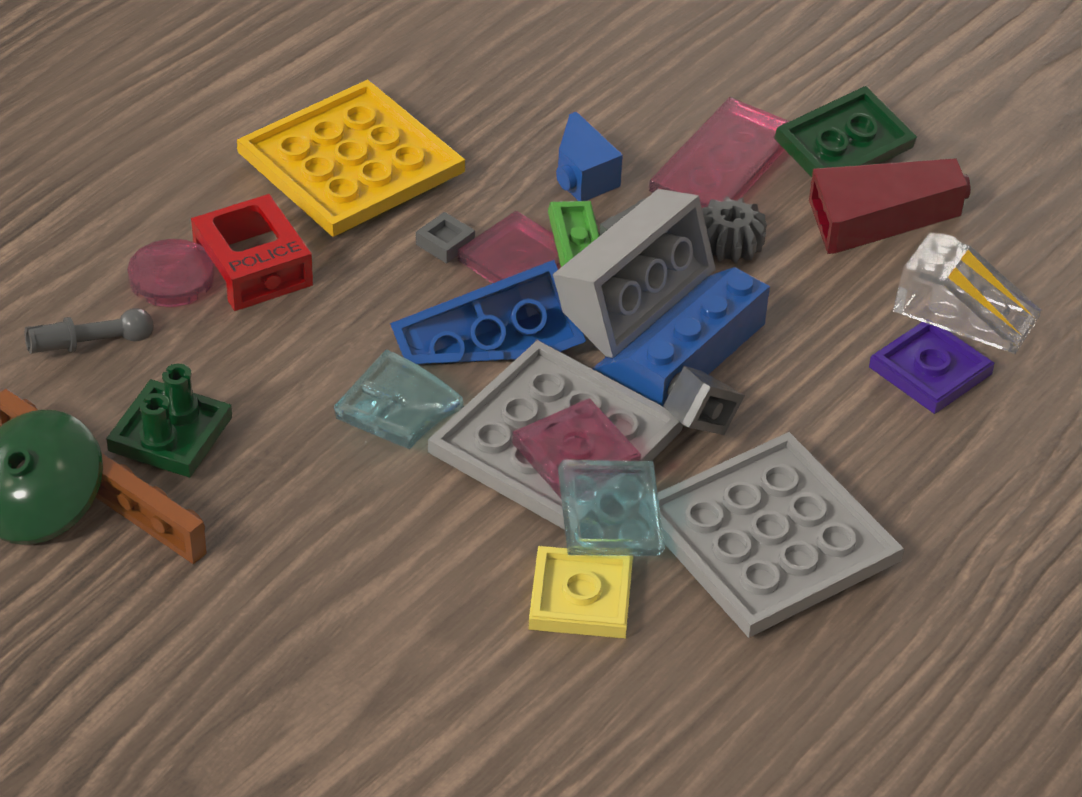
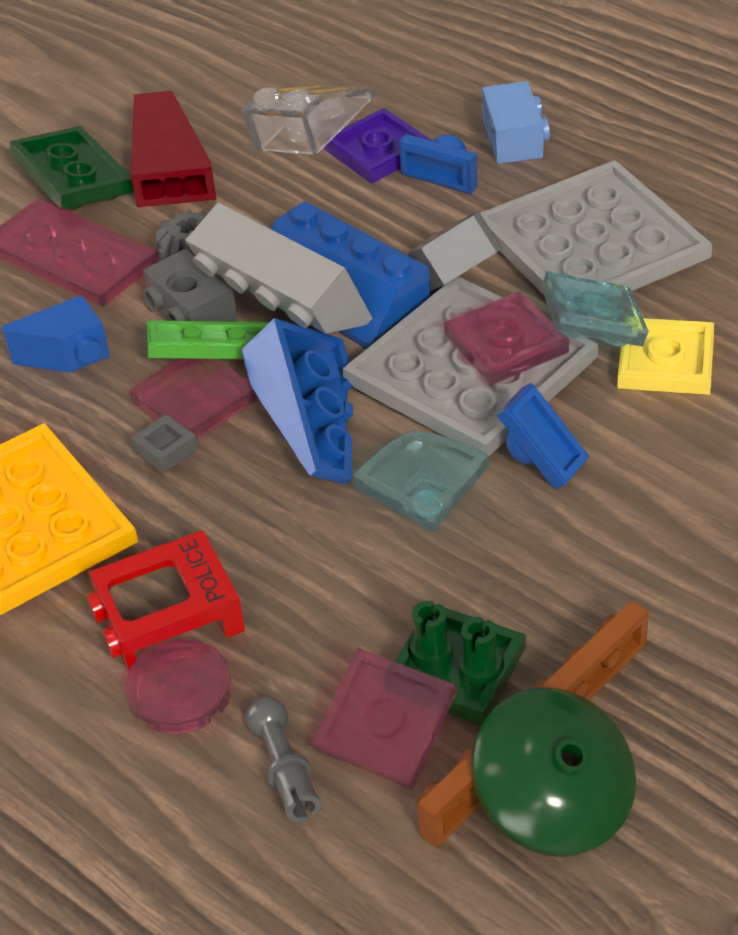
camera: 80 degrees left, 0 degrees up
none -> clear pink tile [312,648,458,789]
none -> blue tile [399,134,478,194]
none -> medium blue brick [482,81,550,164]
none -> blue tile [496,383,590,489]

